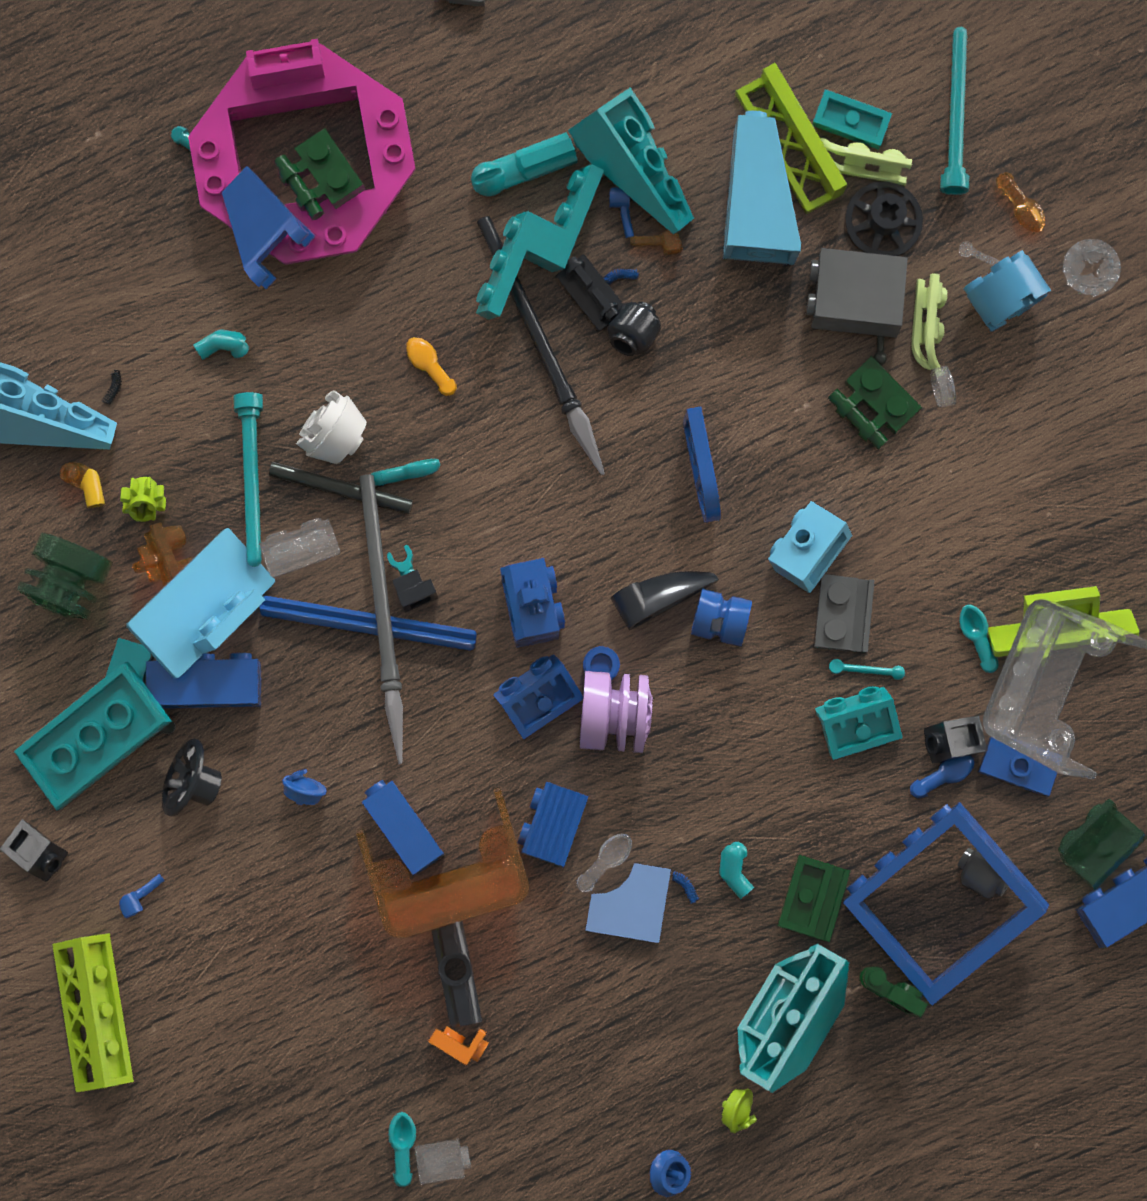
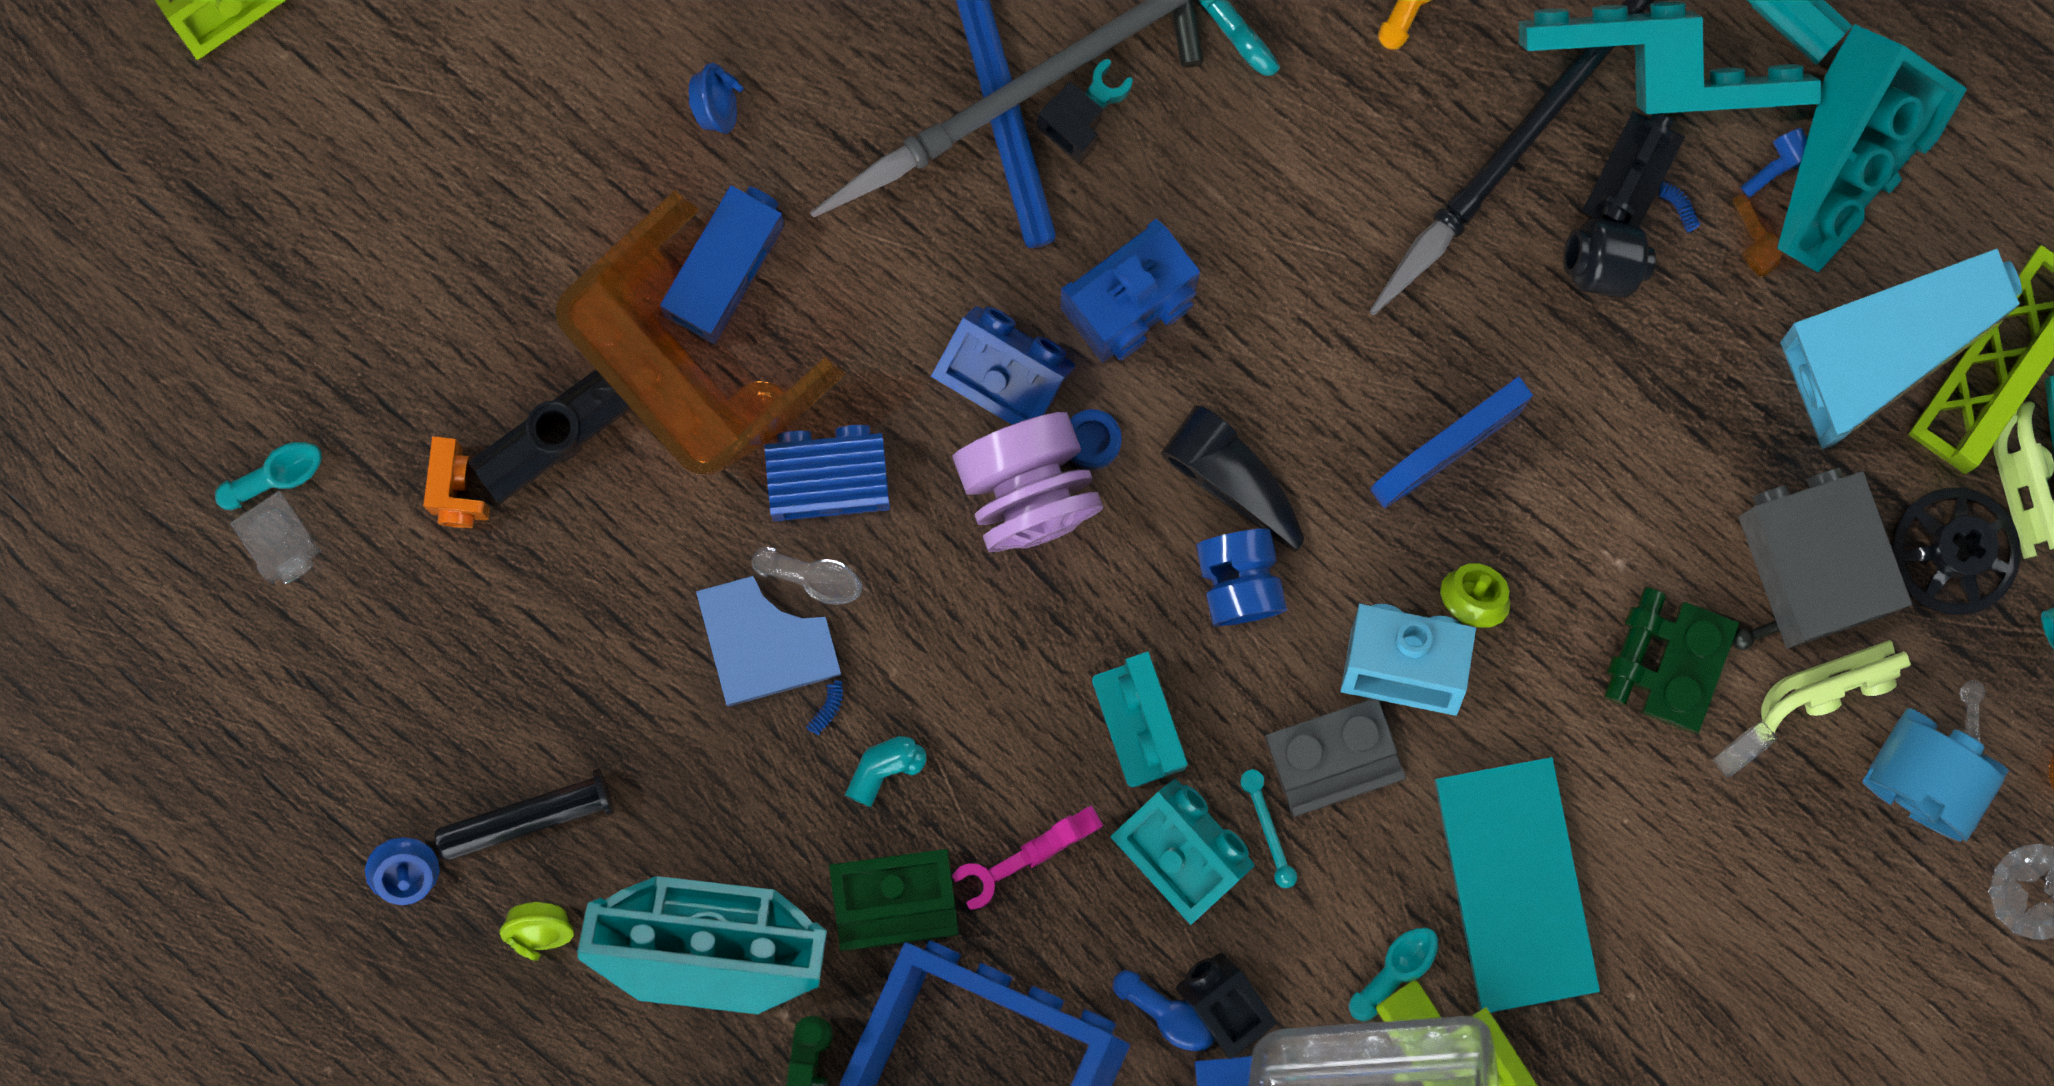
camera: 70 degrees right, 0 degrees up
none -> black axle [434,769,614,860]
none -> dark pink piece [951,805,1103,911]
none -> teal bracket [1092,652,1188,788]
none -> teal tile [1434,757,1600,1012]
none -> lime hat [1440,563,1510,628]

